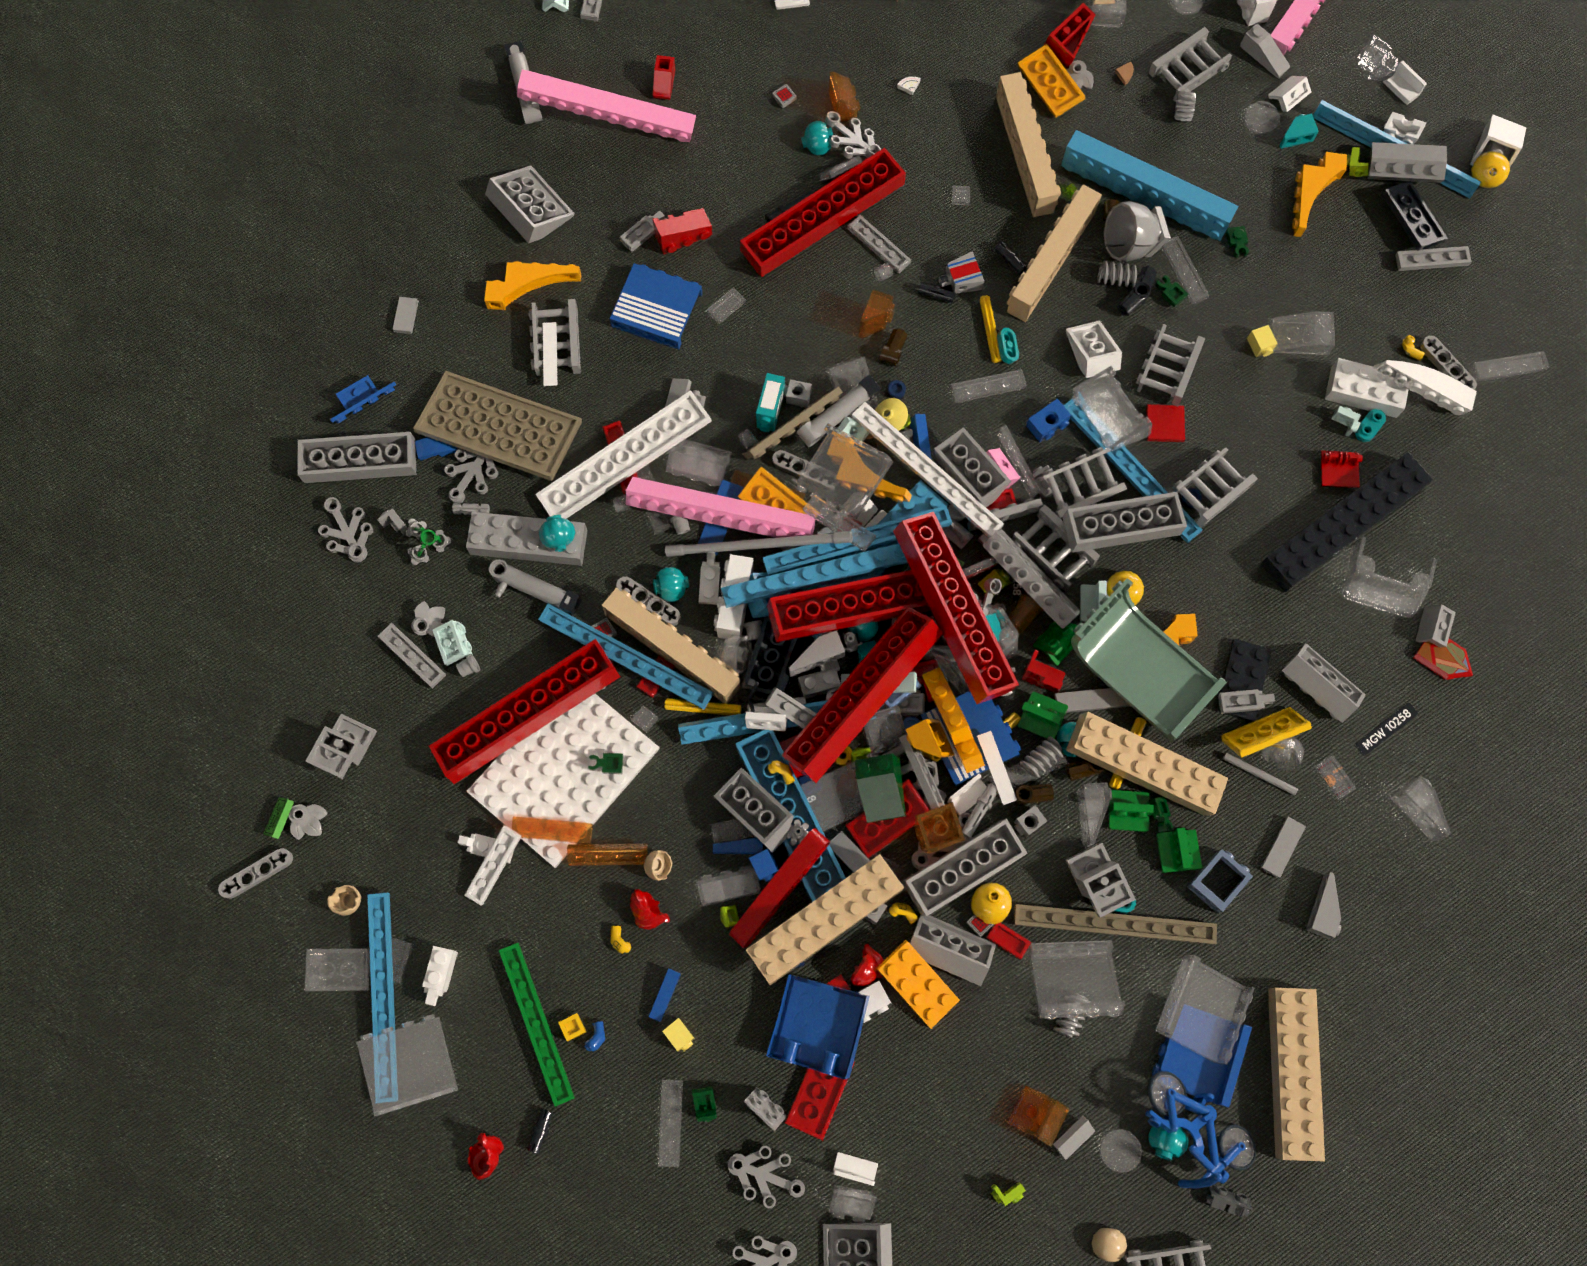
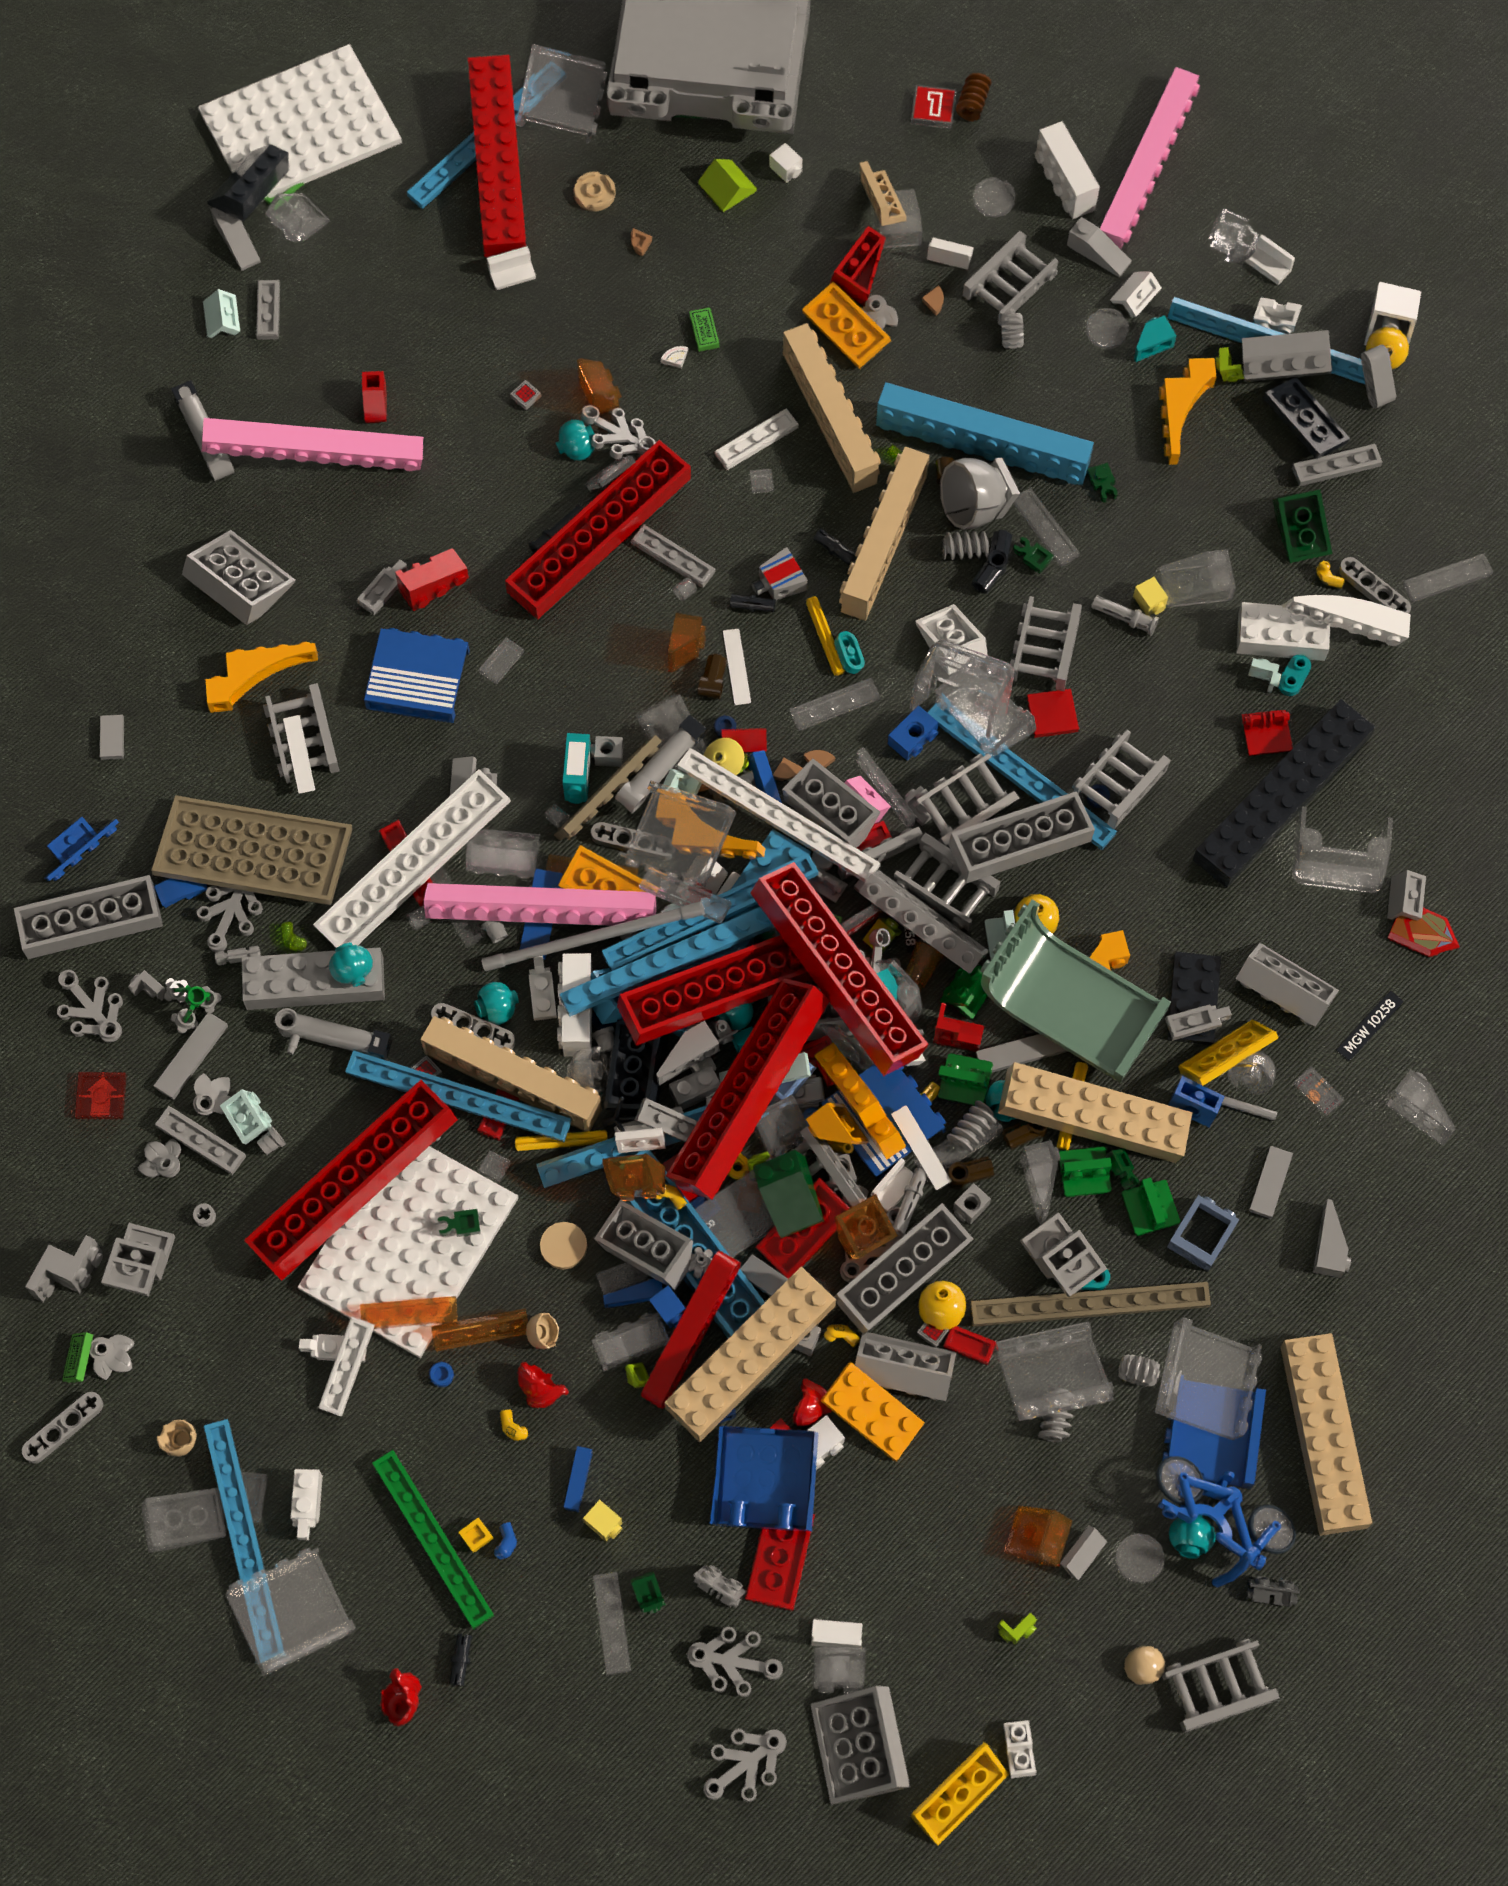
camera: 10 degrees left, 5 degrees down
none -> light grey bracket [25,1235,103,1302]
none -> clear red tile [75,1072,127,1119]
none -> light grey plate [138,1139,181,1178]
none -> light grey tile [154,1012,228,1100]
none -> light grey bush [193,1203,216,1227]
none -> clear neon green arm [281,922,307,951]
none -> blue tile [429,1362,454,1387]
none -> tan tile [540,1222,587,1270]
none -> clear orange slope [602,1154,665,1201]
none -> bright green tile [689,308,719,351]
none -> white tile [715,409,798,470]
none -> red tile [721,728,767,752]
none -> white sticker [723,629,751,705]
none -> medium nougat tile [773,758,803,781]
none -> medium nougat tile [804,750,835,768]
none -> clear windscreen [909,640,1014,738]
none -> white panel [927,238,973,270]
none -> light grey pin [1091,595,1159,636]
none -> light grey gear [1118,1355,1160,1387]
none -> blue brick [1168,1076,1225,1127]
none -> dark green slope [1272,489,1333,563]
none -> light grey beam [1361,344,1396,409]

